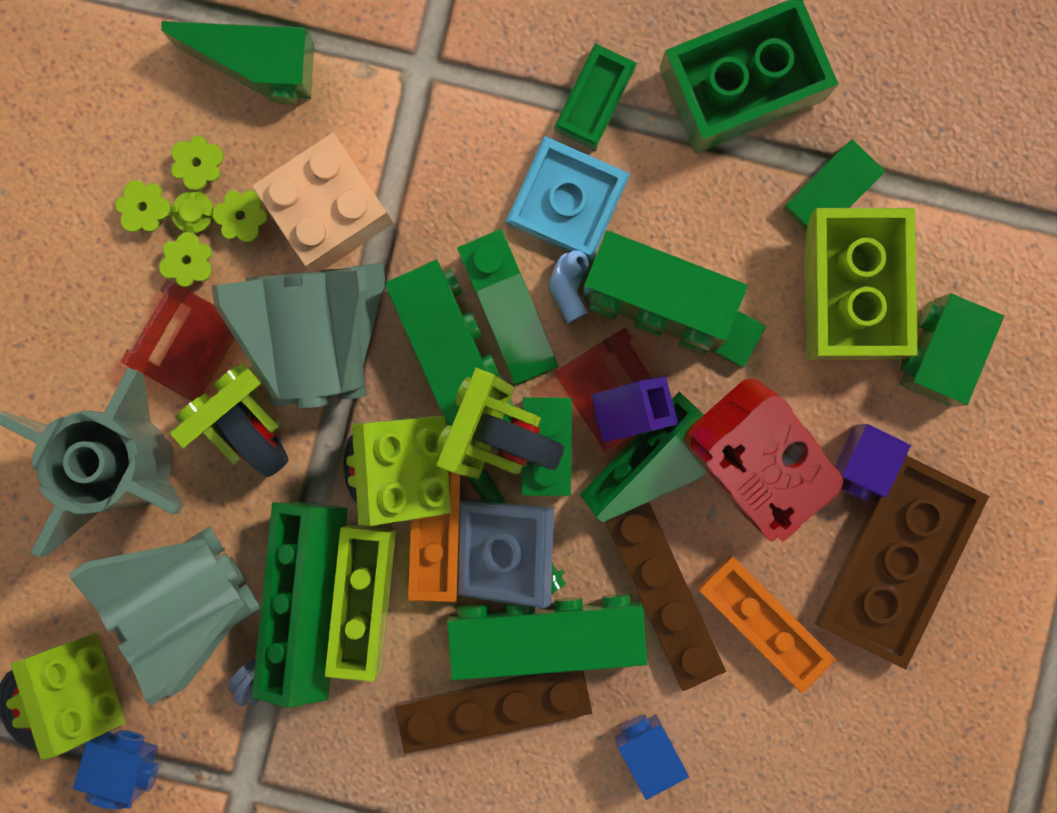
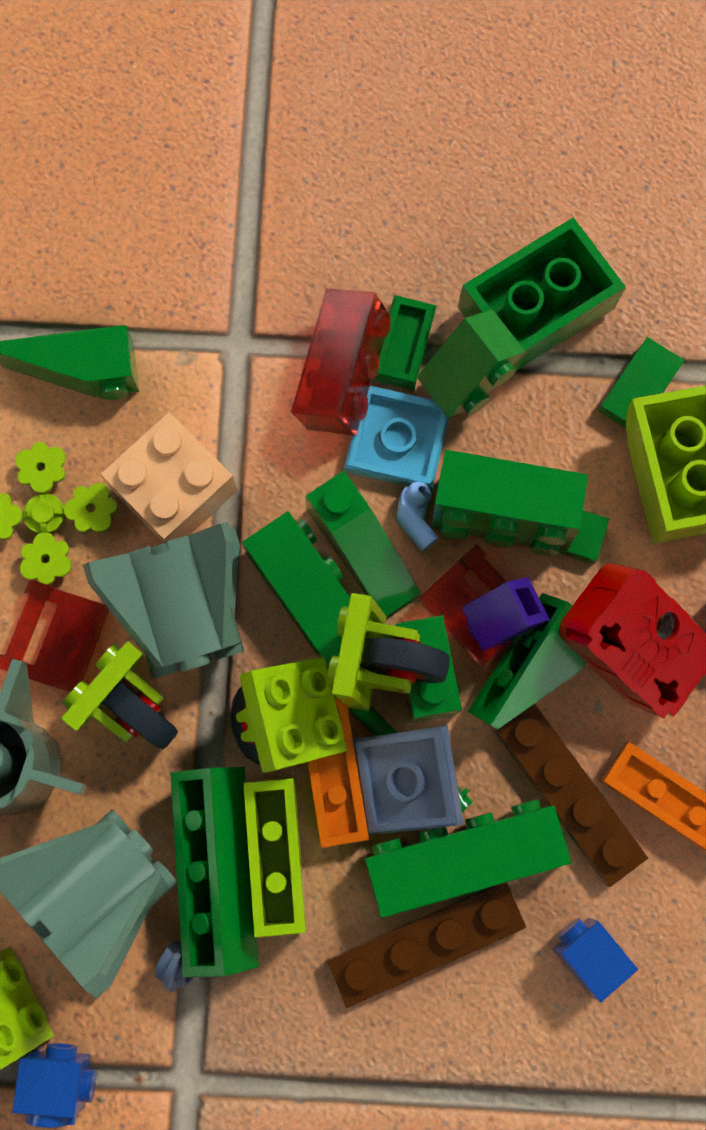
camera: 20 degrees left, 10 degrees down
none -> clear red brick [291,289,391,436]
none -> green brick [417,309,526,418]

